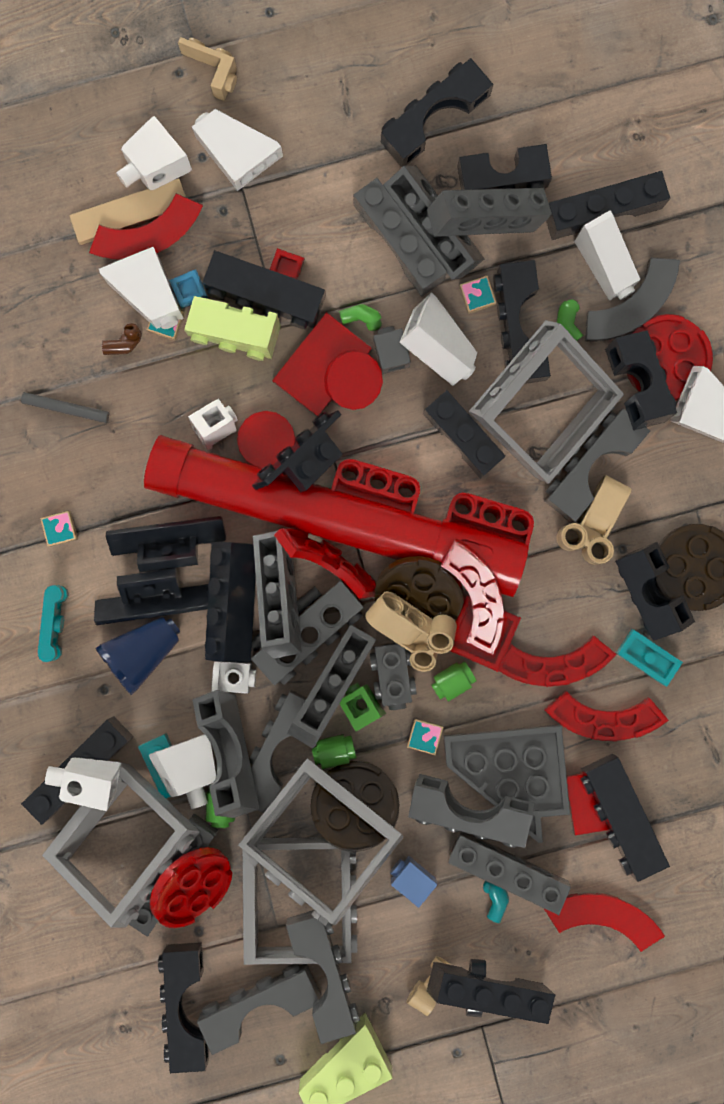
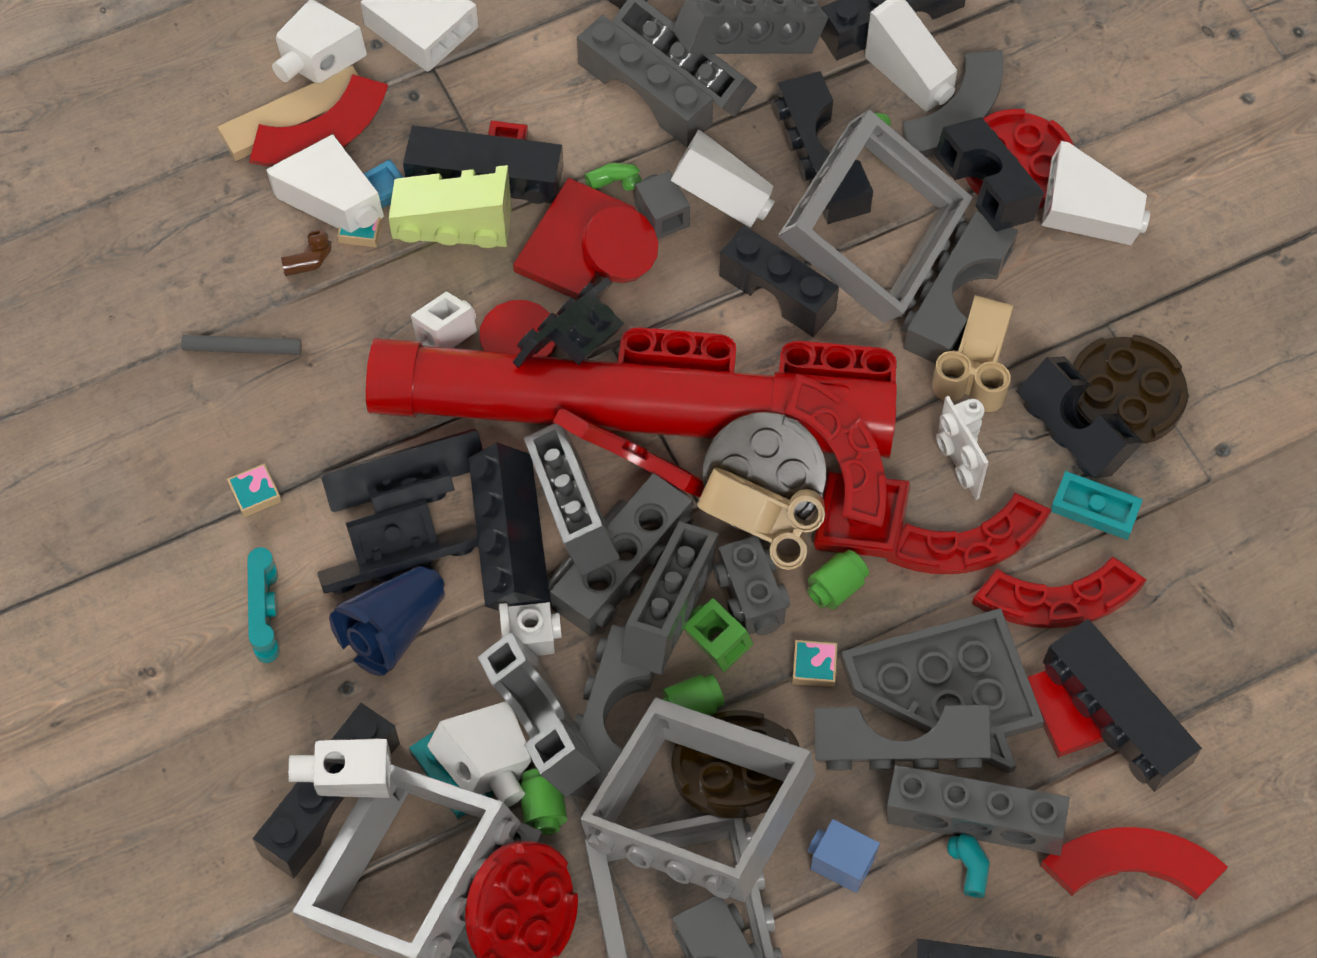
camera: 10 degrees left, 25 degrees down
tile [459,276,496,314] -> none
none -> white hinge [936,396,989,500]

